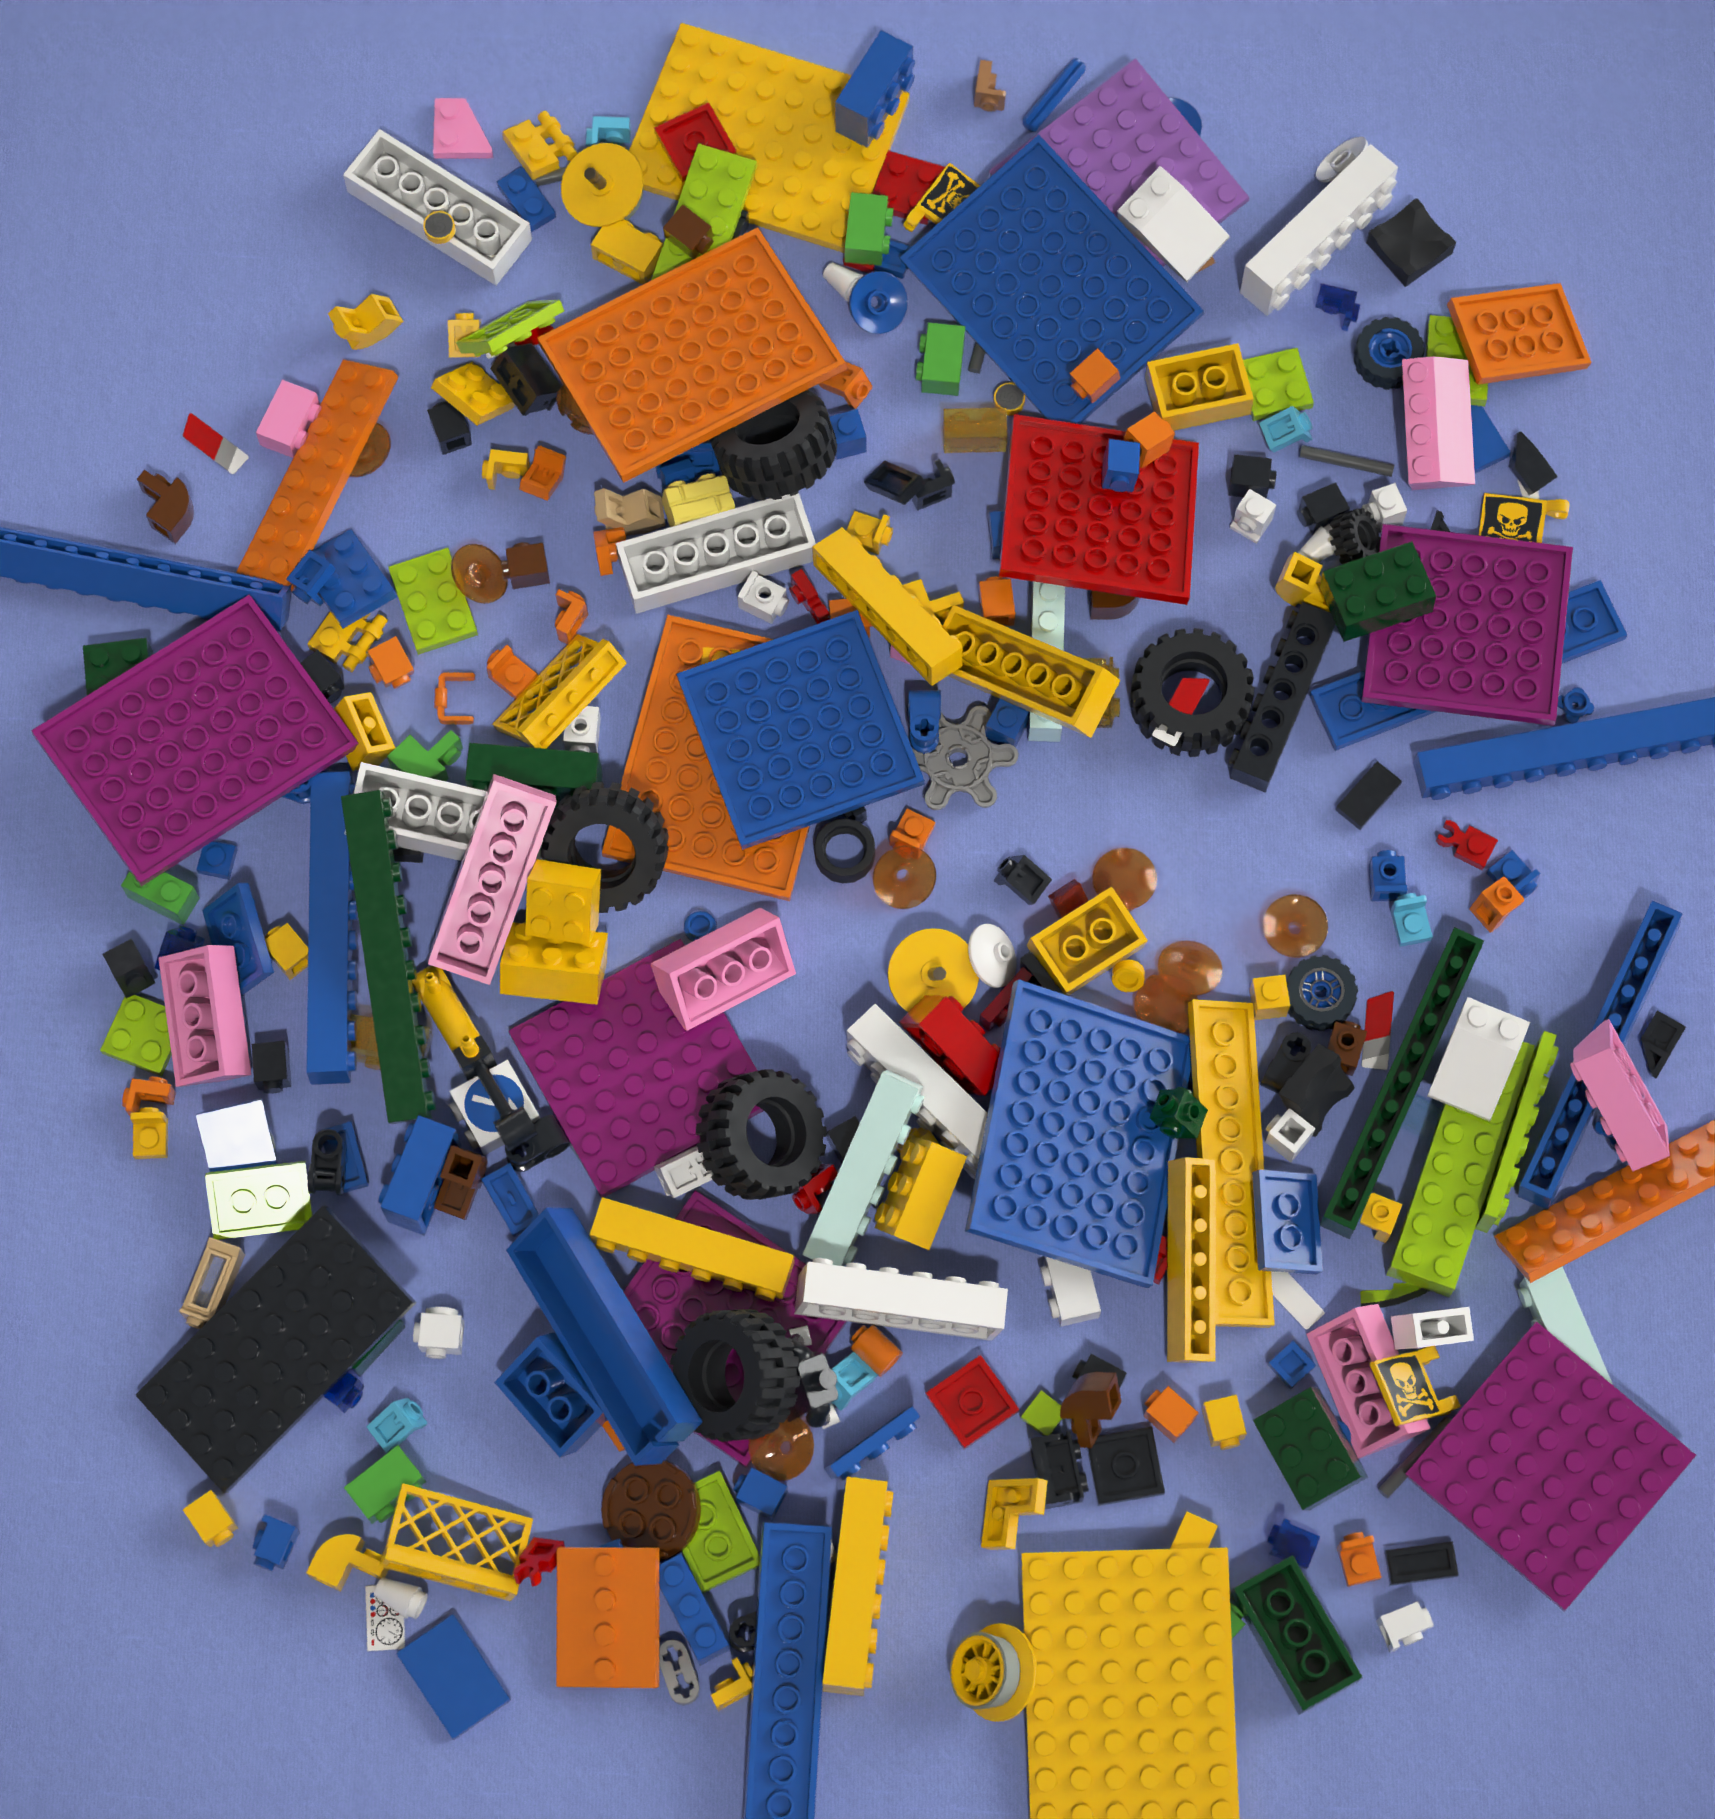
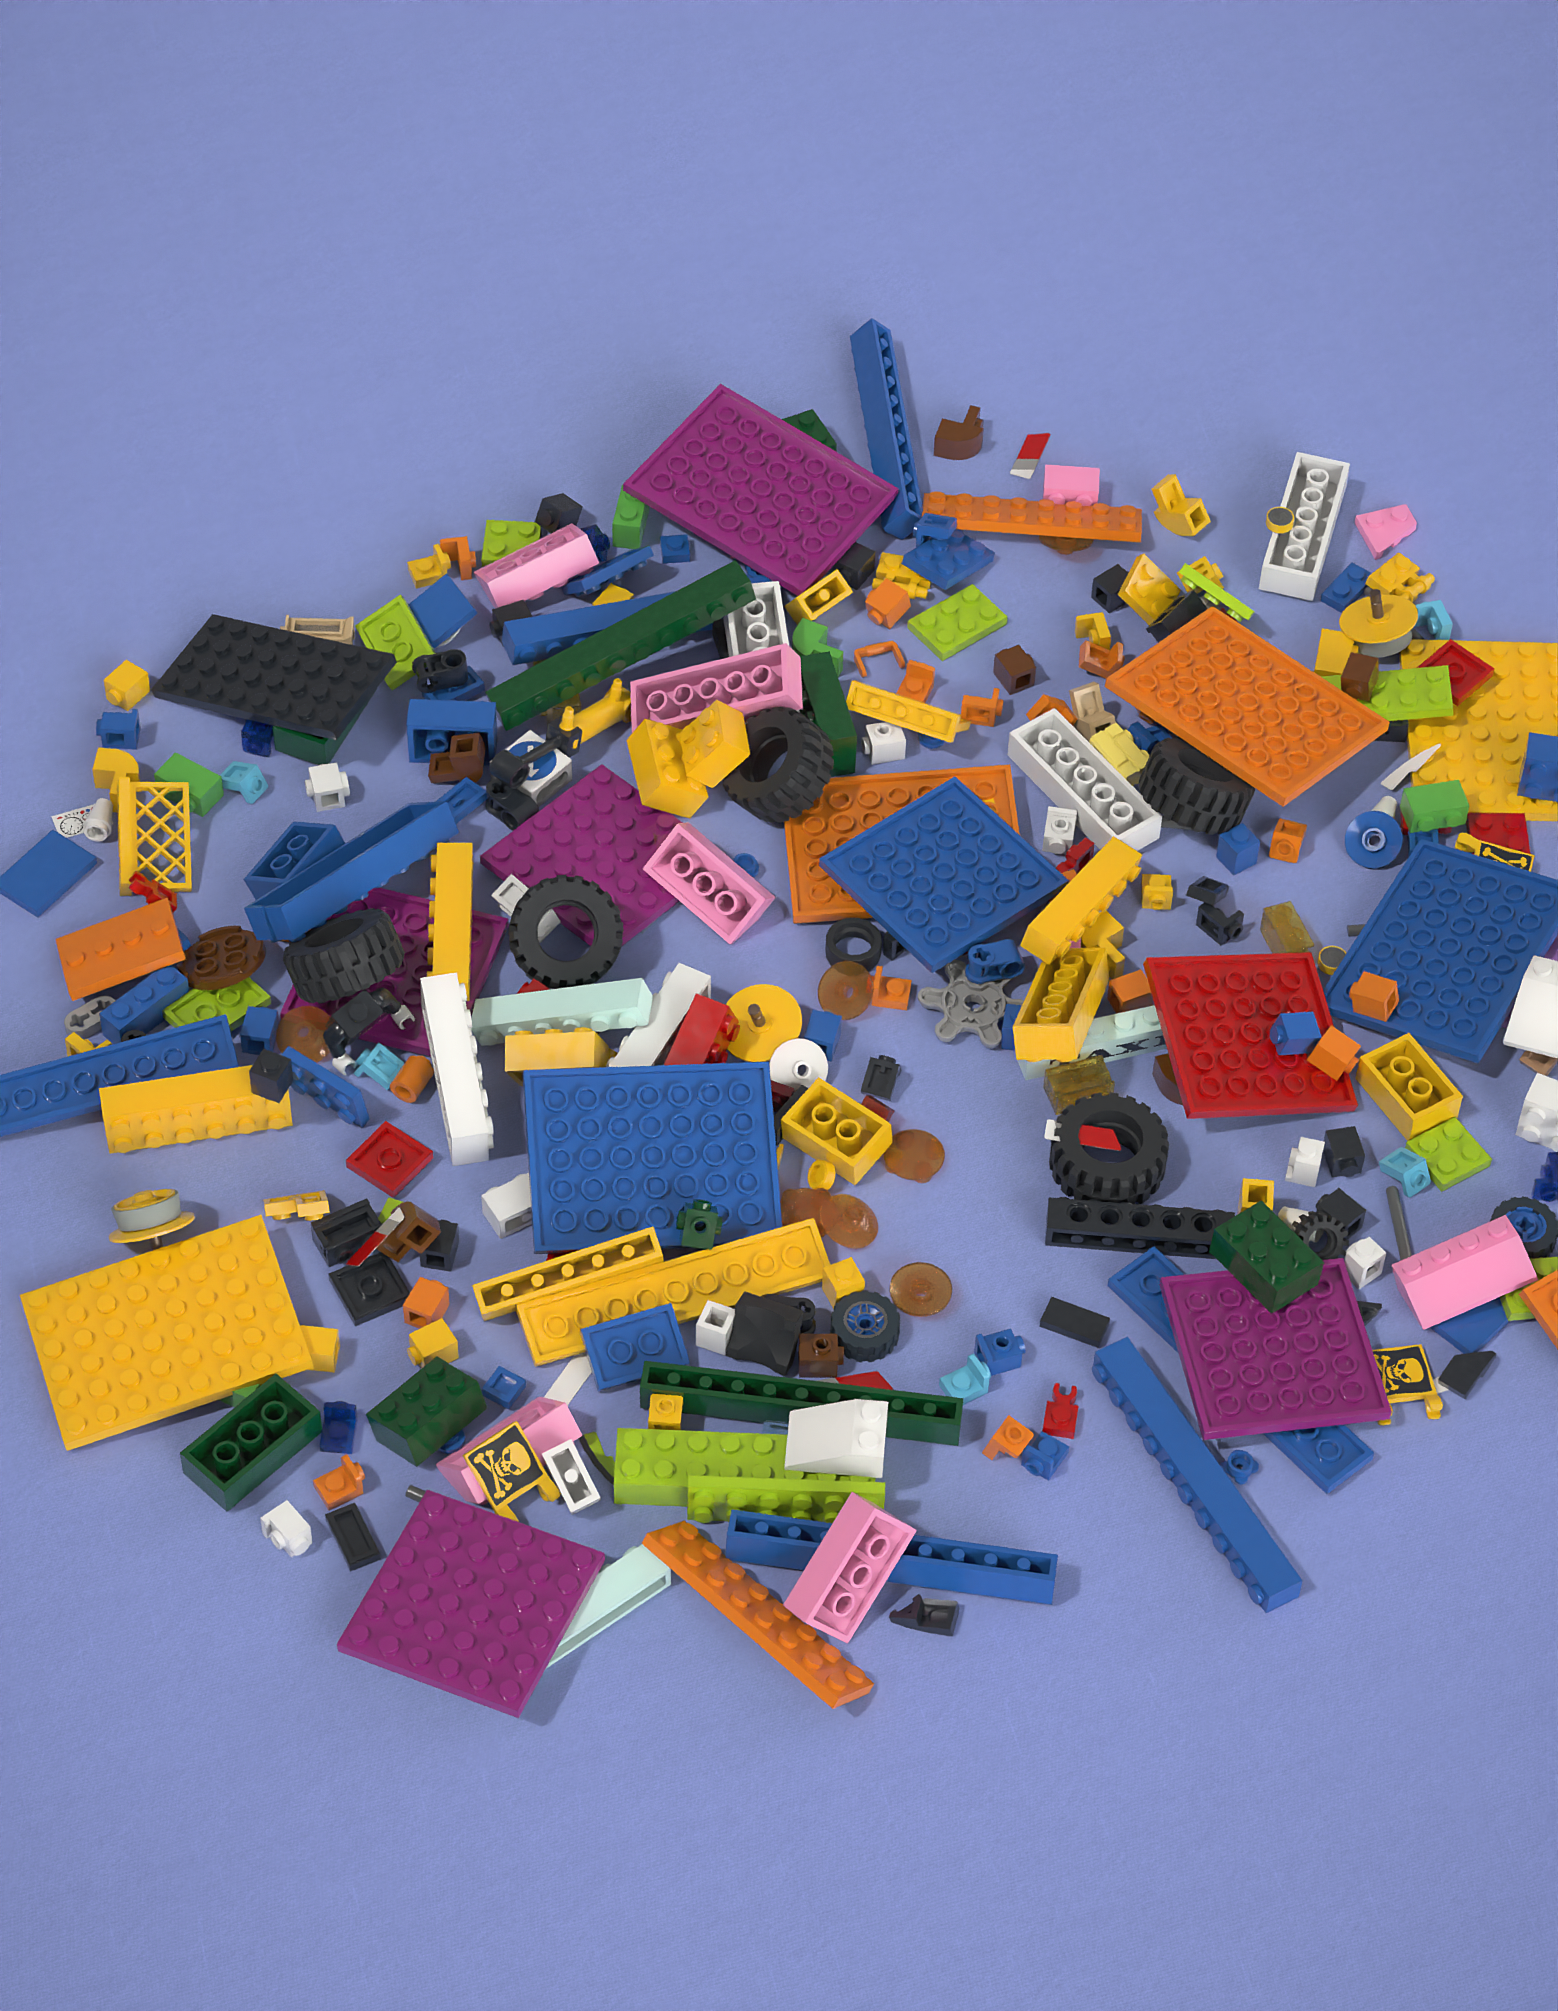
camera: 70 degrees right, 20 degrees down
clear orange dish [451,544,508,604] -> none
bright green brick [916,323,965,396] -> none
none -> black brick [249,1048,293,1103]
none -> sticker [346,1207,405,1266]
none -> blue brick [804,1010,842,1062]
none -> white sticker [1381,744,1441,790]

